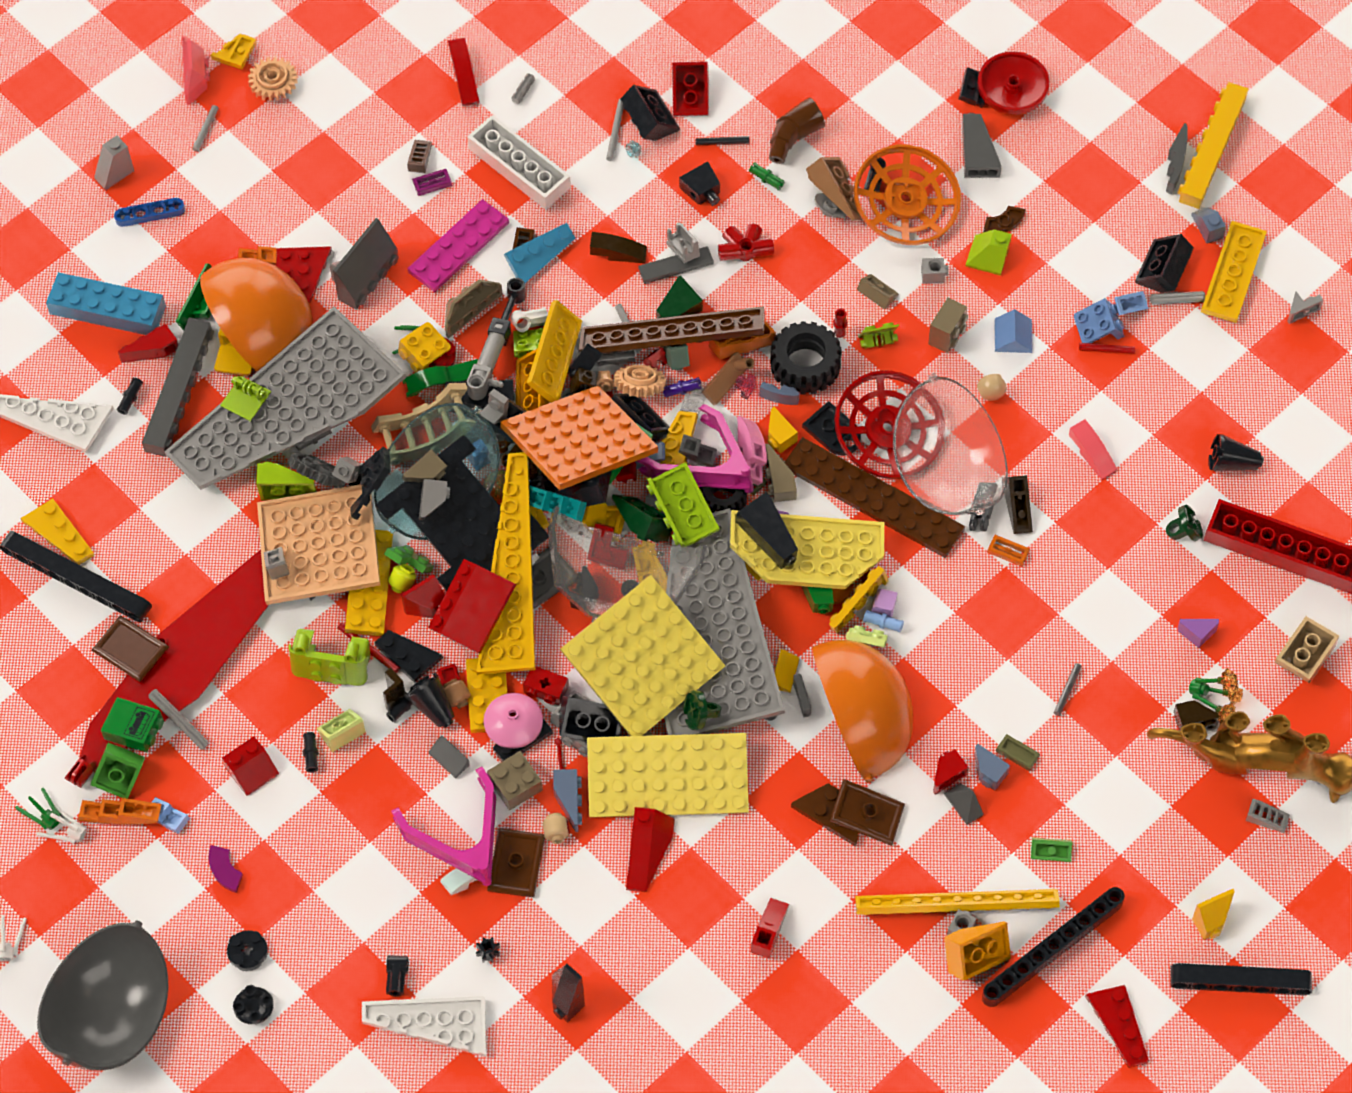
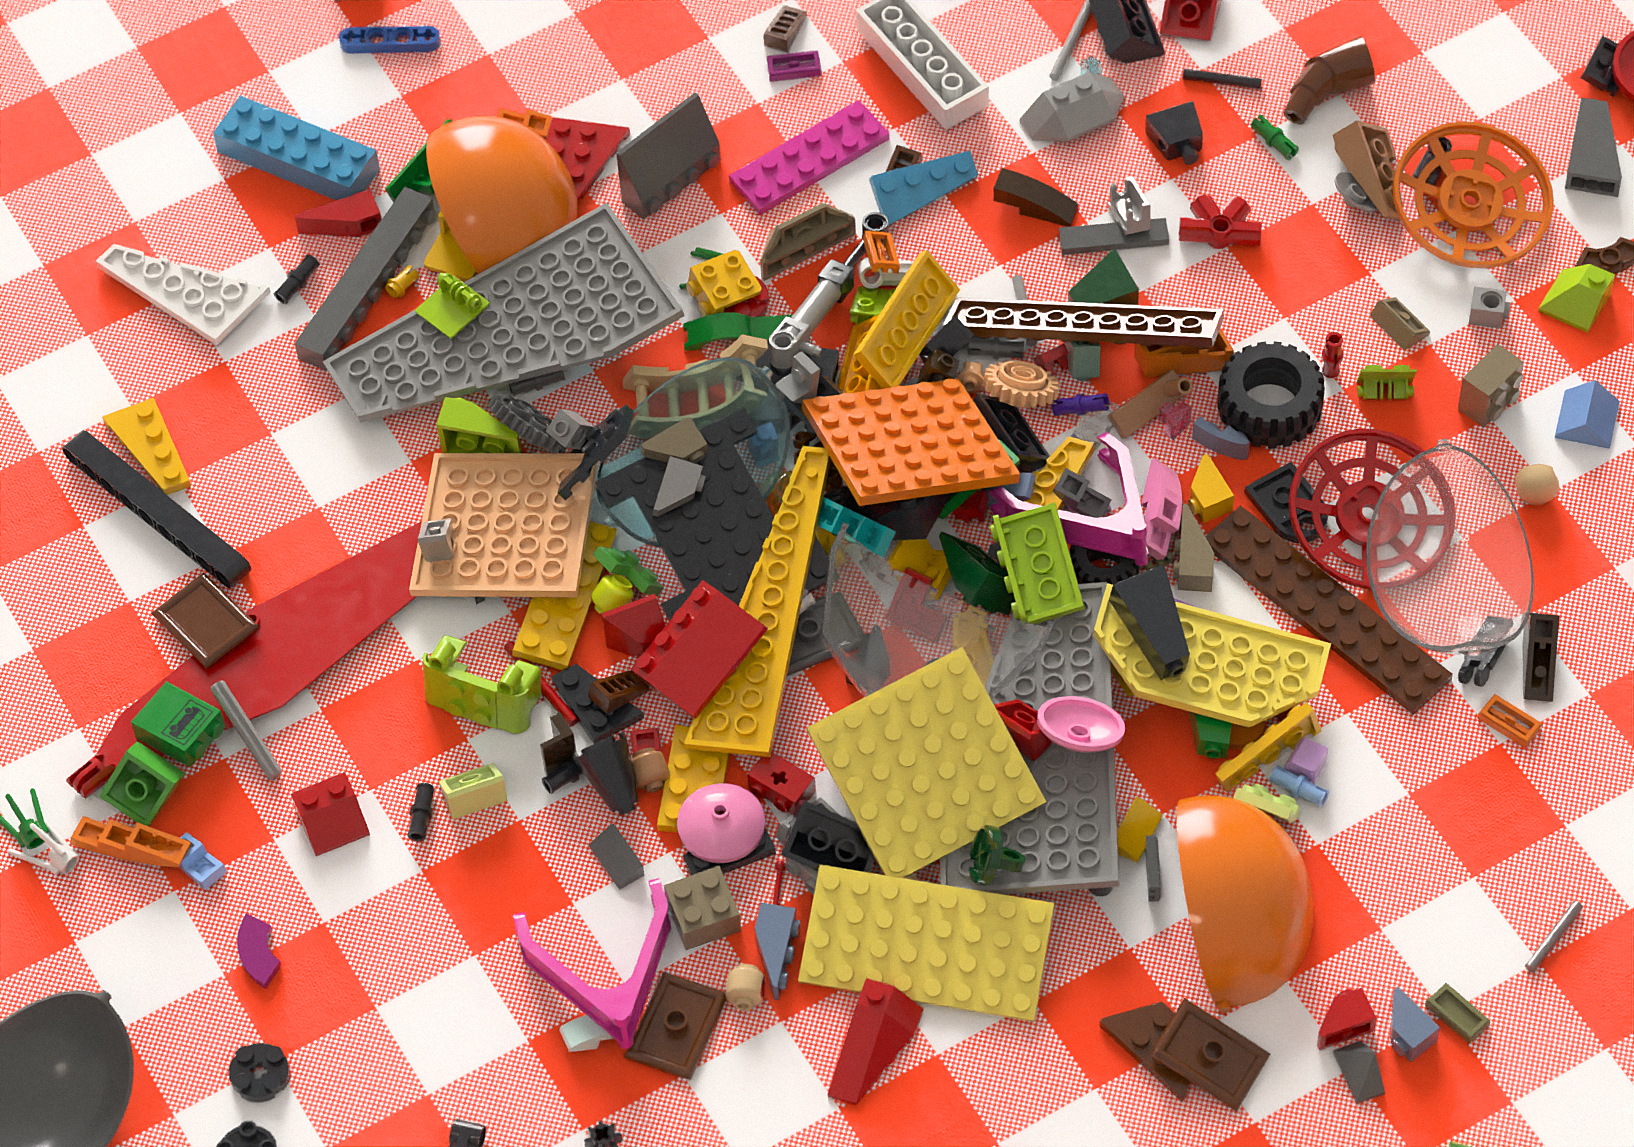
camera: 15 degrees right, 5 degrees down
none -> yellow pin [385,265,420,298]
none -> reddish brown slope [588,670,650,714]
none -> orange tile [863,231,900,274]
none -> red slope [994,699,1052,762]
none -> light grey wedge [1019,72,1124,142]
none -> bright pink dish [1037,696,1125,753]

